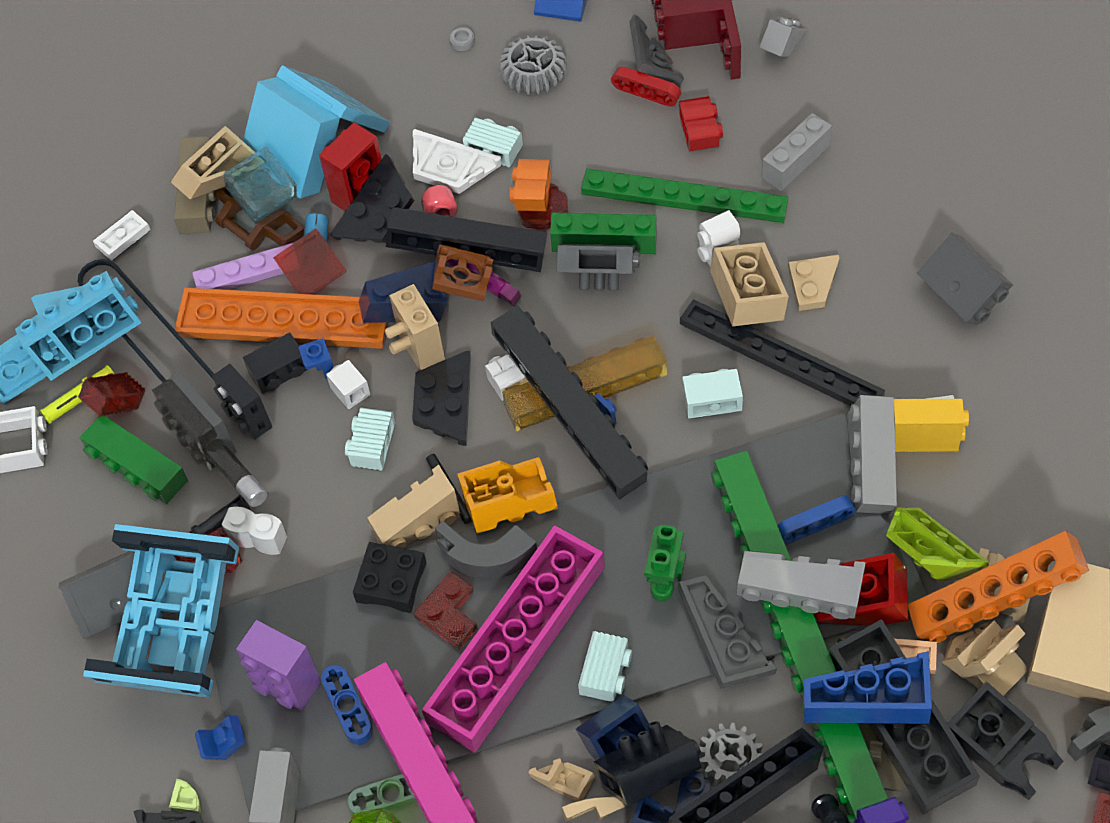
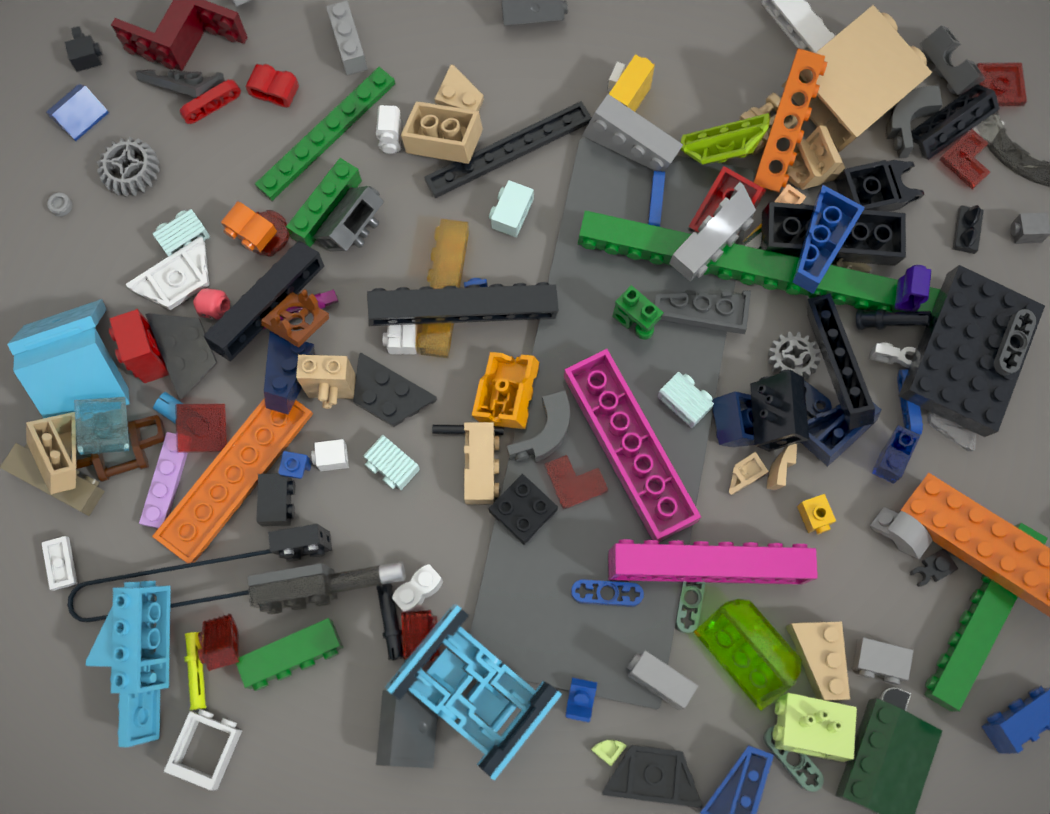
camera: 65 degrees left, 15 degrees up
medium lavender brick [236,620,321,711] -> none

